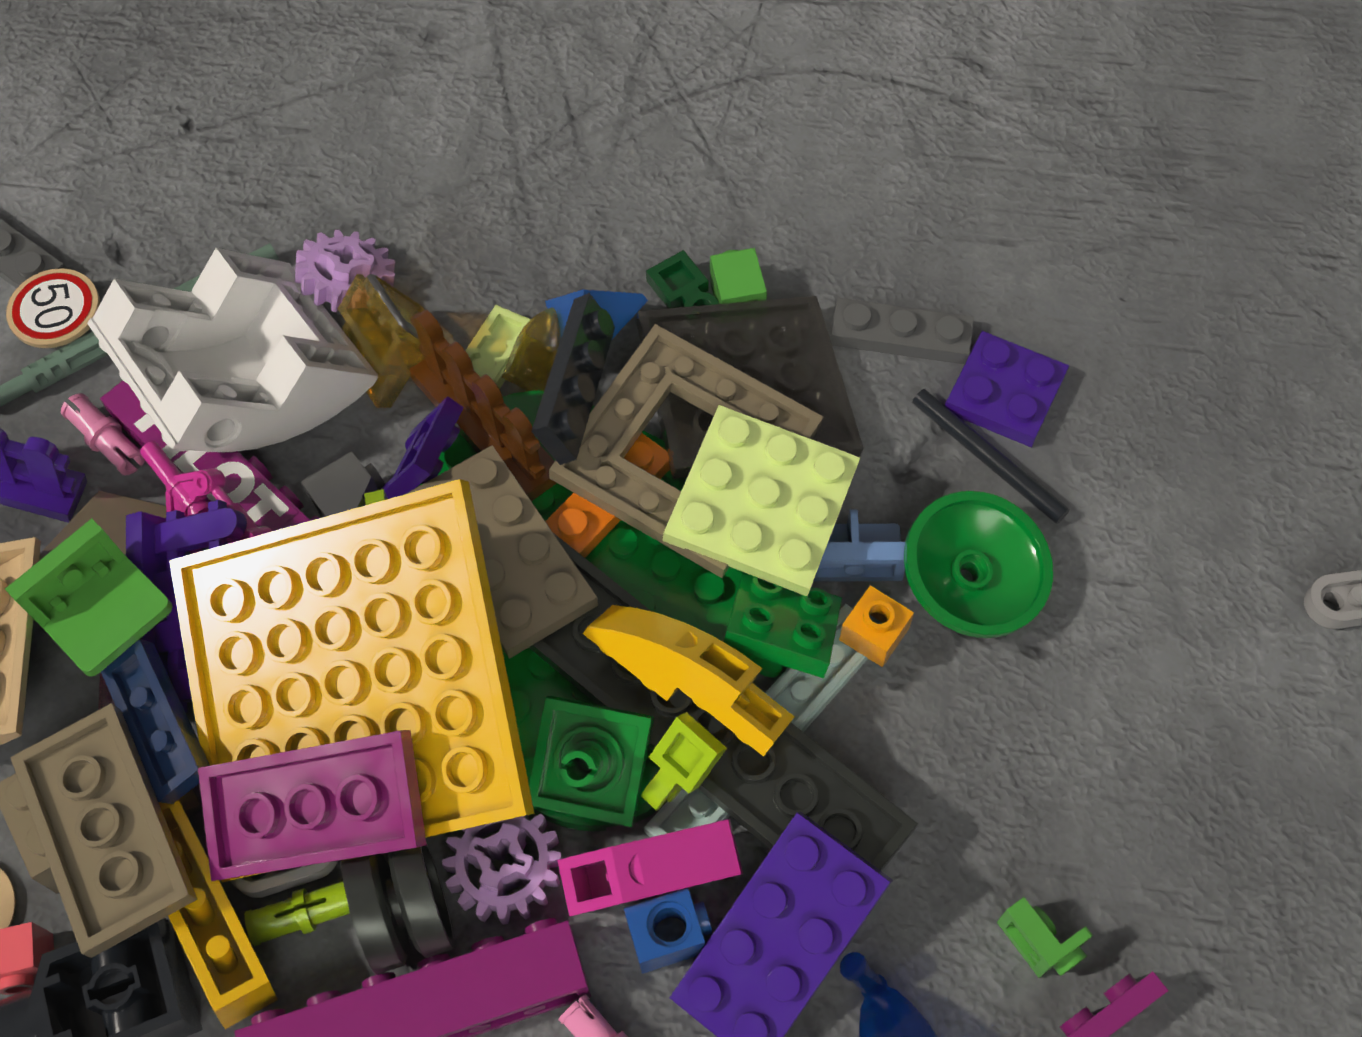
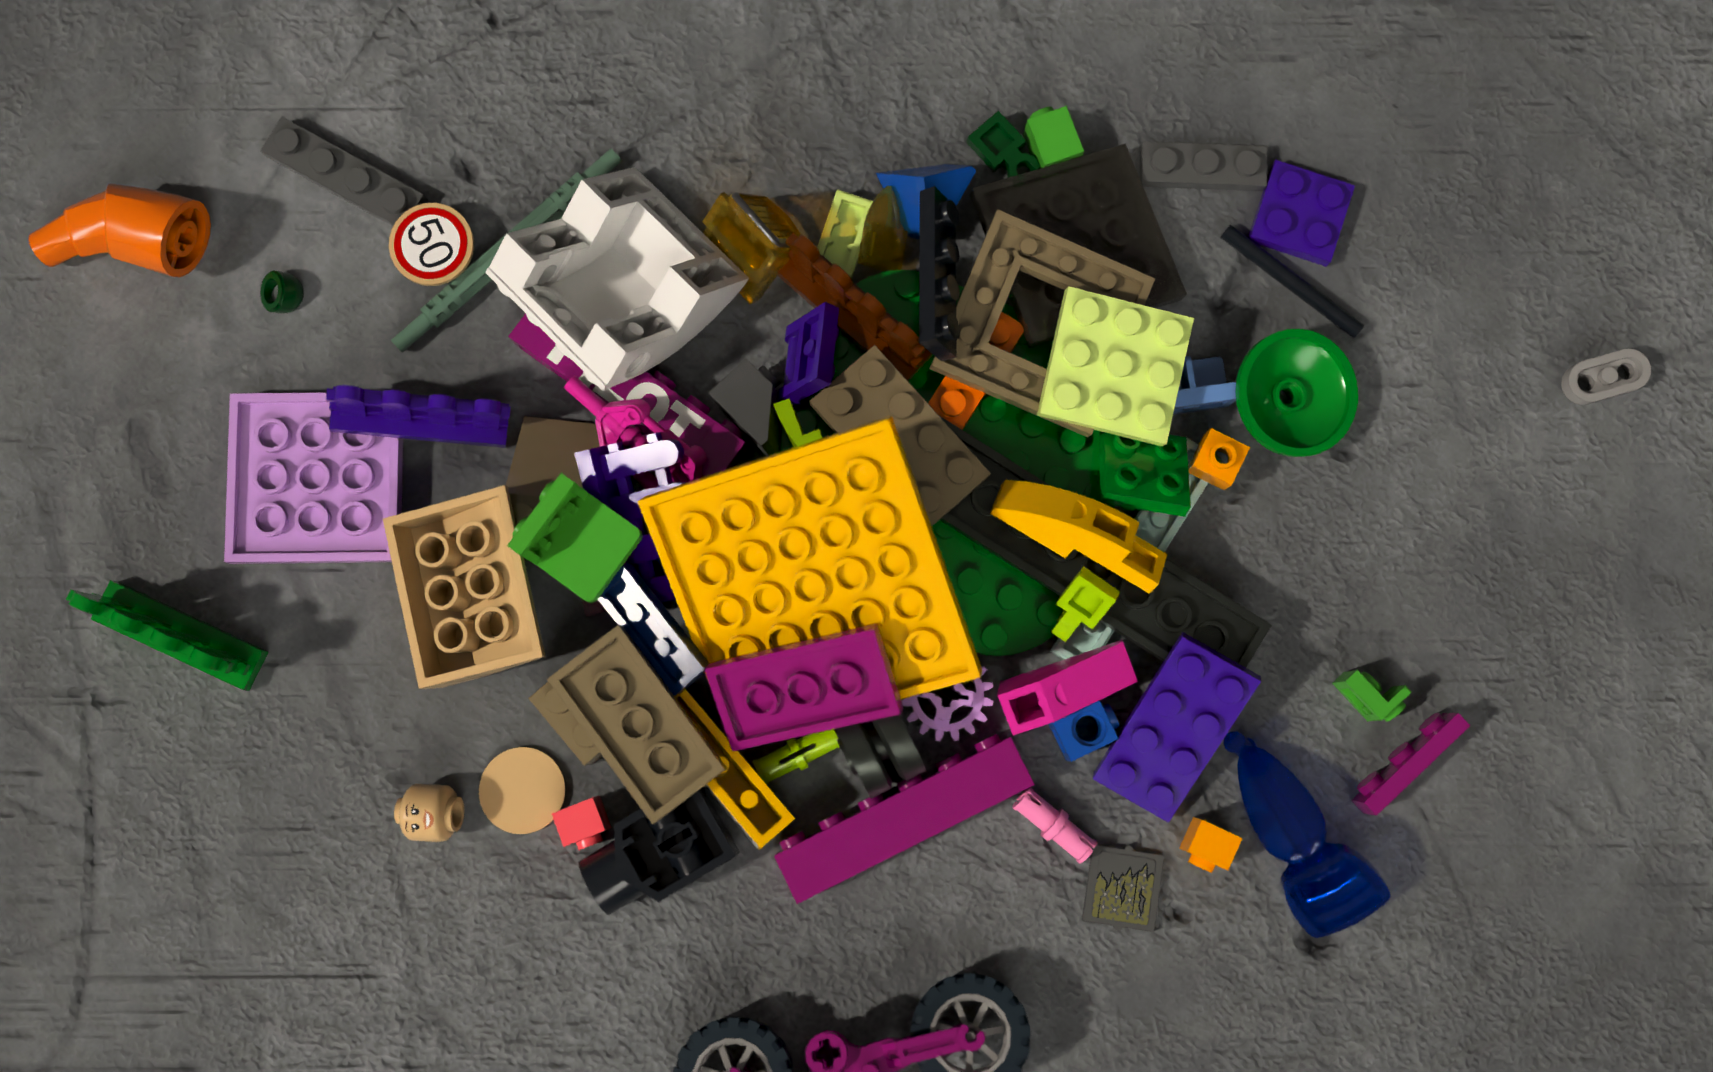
camera: 10 degrees left, 20 degrees up
bright pink pin [61,393,145,476] -> none
lavender gear [295,230,395,314] -> none
green plate [529,696,654,827] -> none

